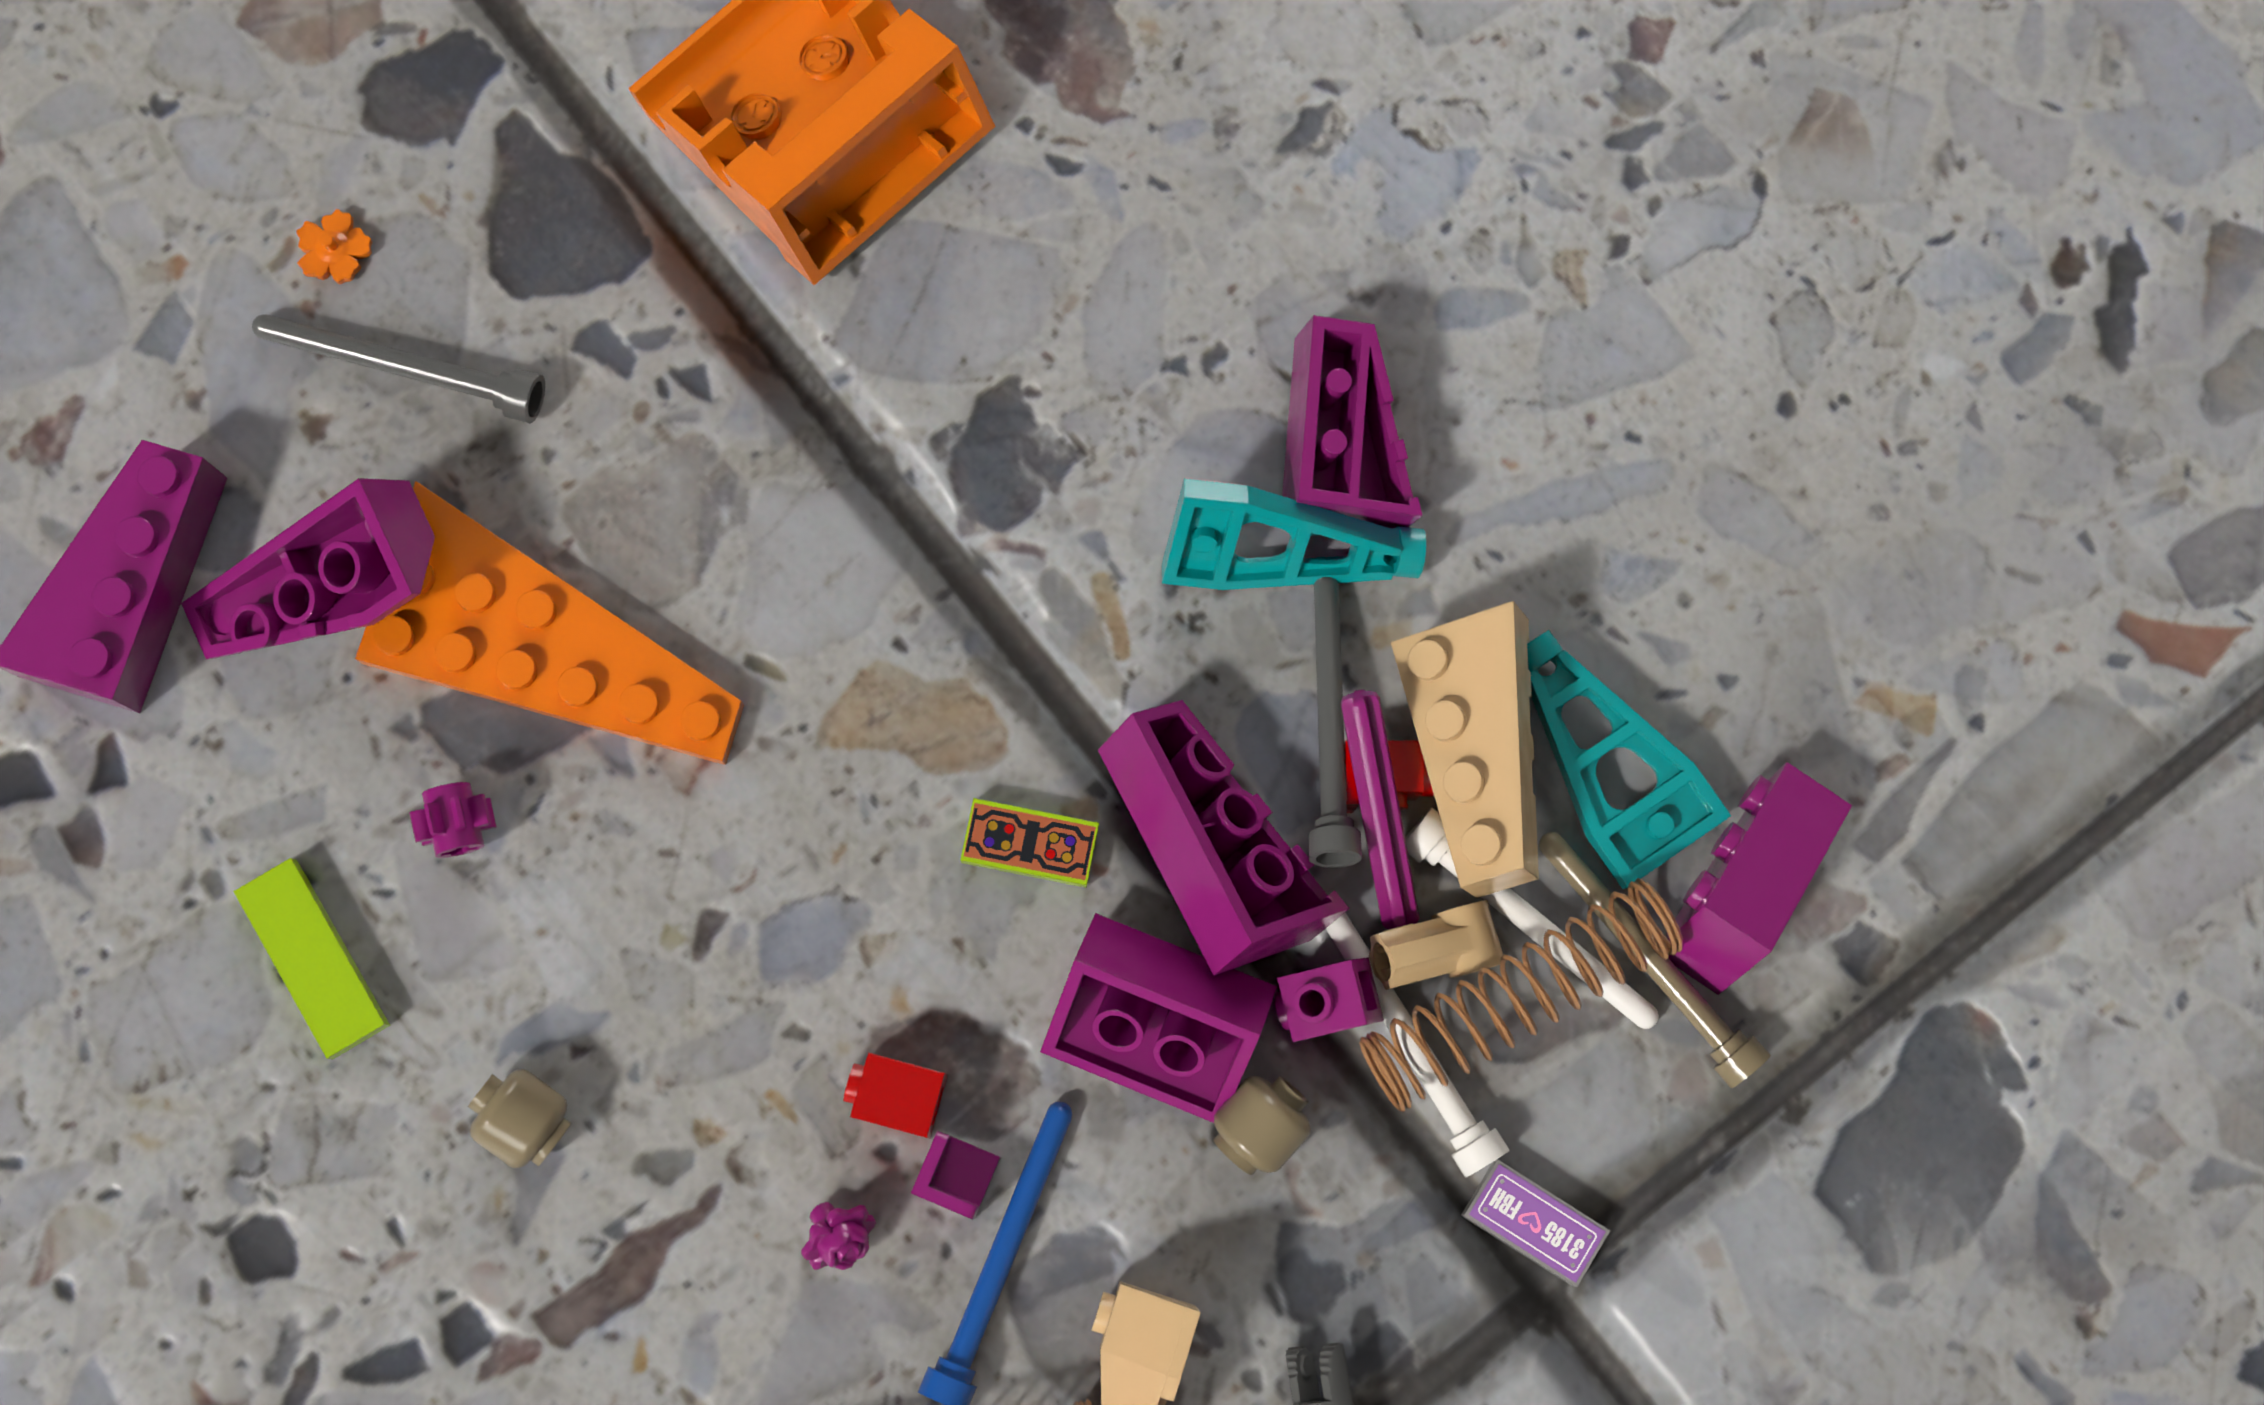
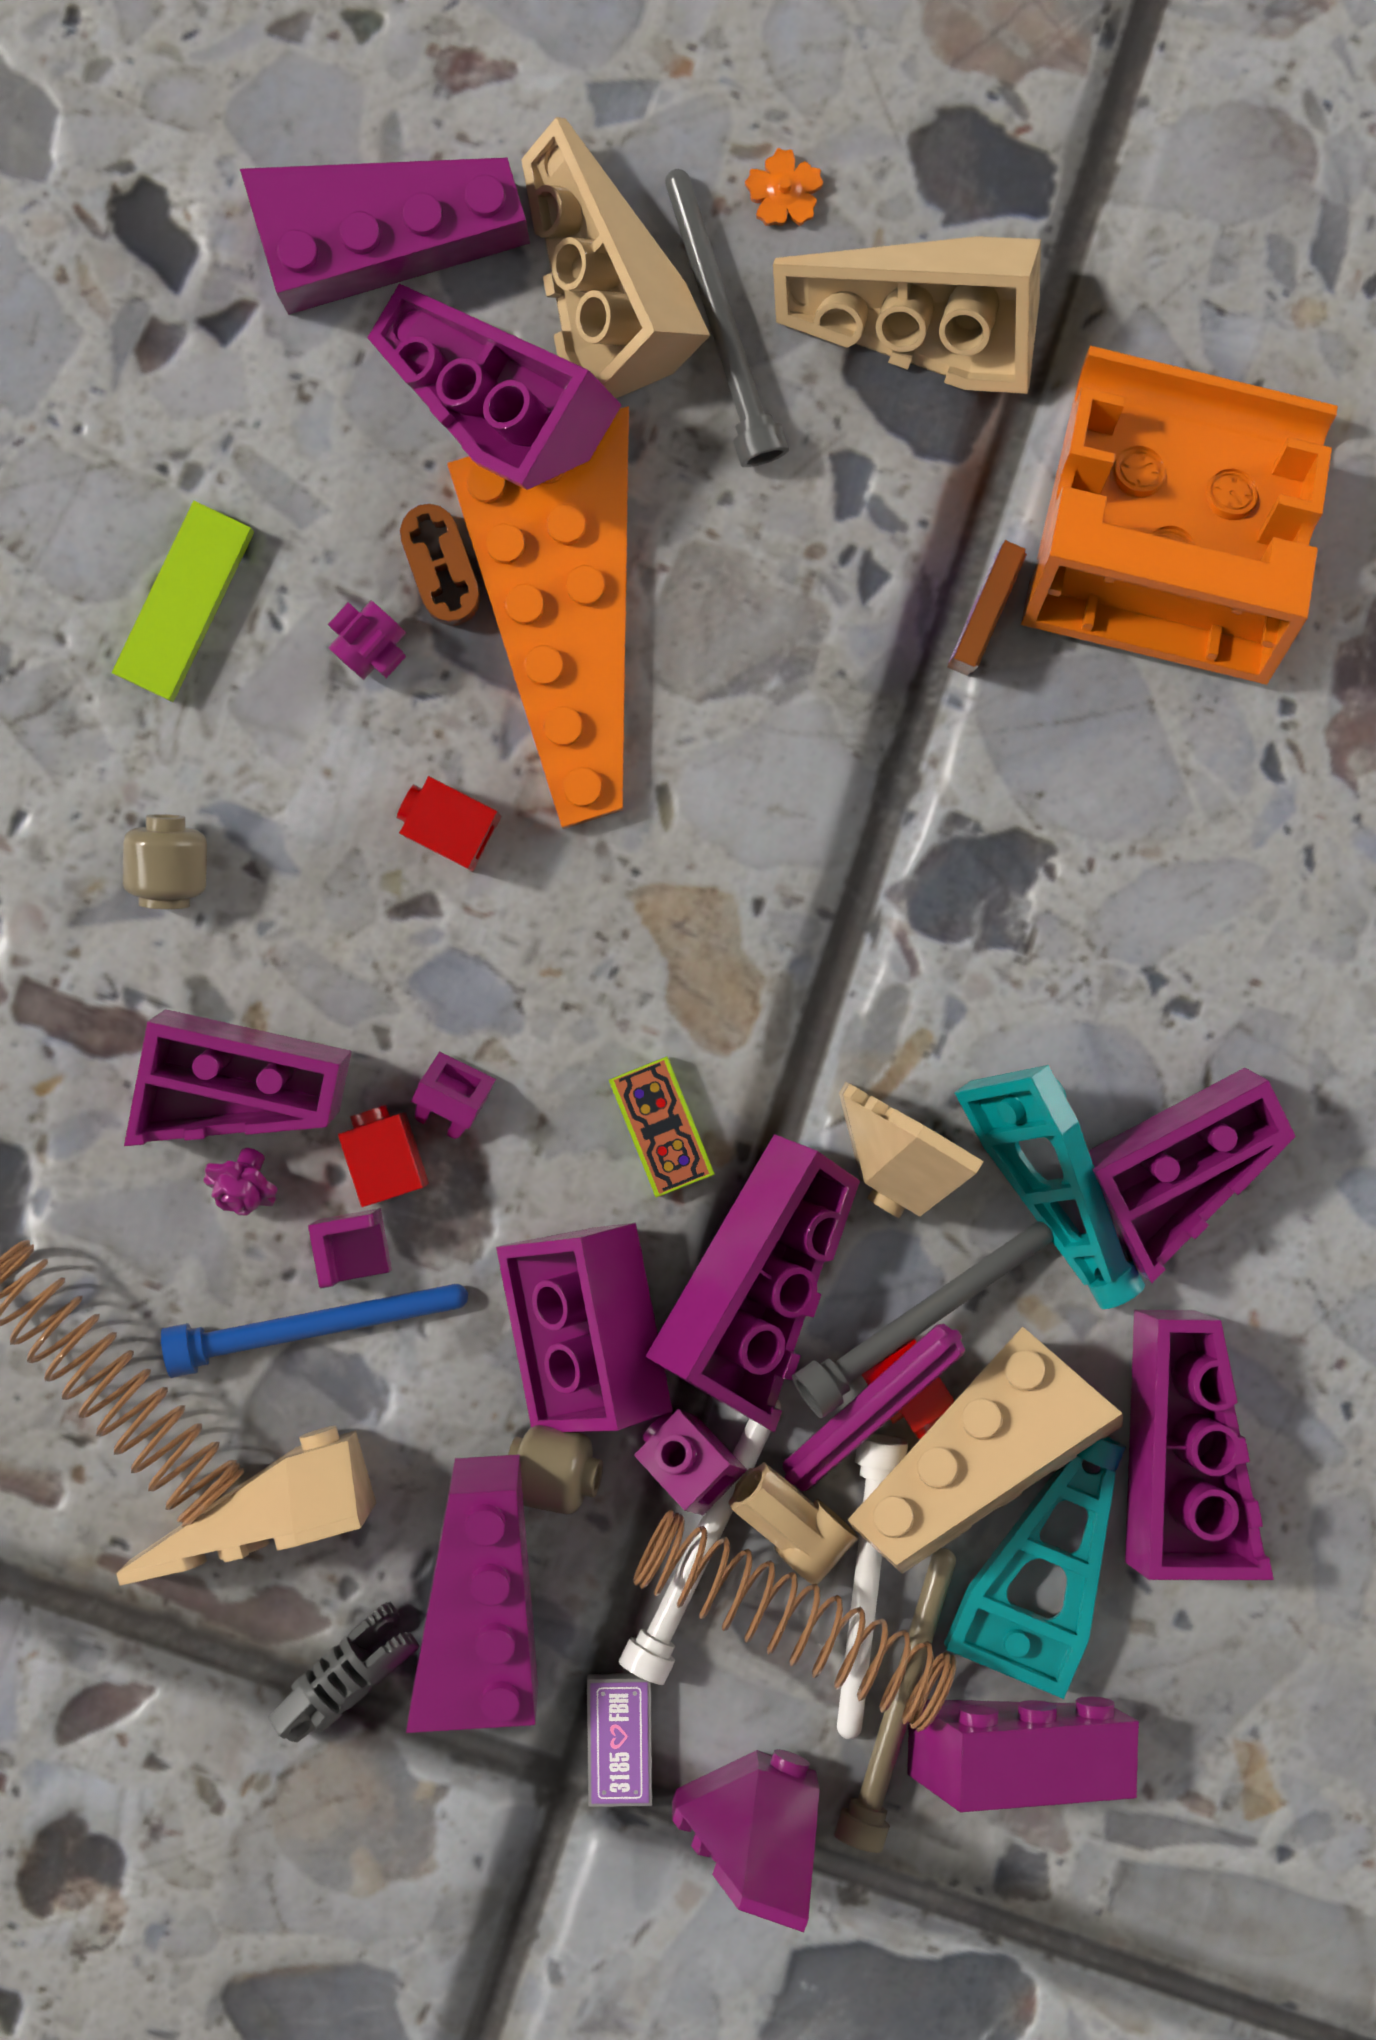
camera: 65 degrees right, 10 degrees up
none -> magenta wedge [124,1009,352,1146]
none -> red brick [396,776,502,872]
none -> dark orange beam [400,504,481,626]
none -> magenta wedge [406,1454,538,1733]
none -> magenta tile [411,1051,496,1139]
none -> tan wedge [521,117,710,398]
none -> magenta wedge [672,1749,820,1933]
none -> tan wedge [773,236,1041,394]
none -> tan wedge [839,1082,984,1219]
none -> dark orange tile [947,540,1027,676]
none -> magenta wedge [1125,1309,1274,1580]

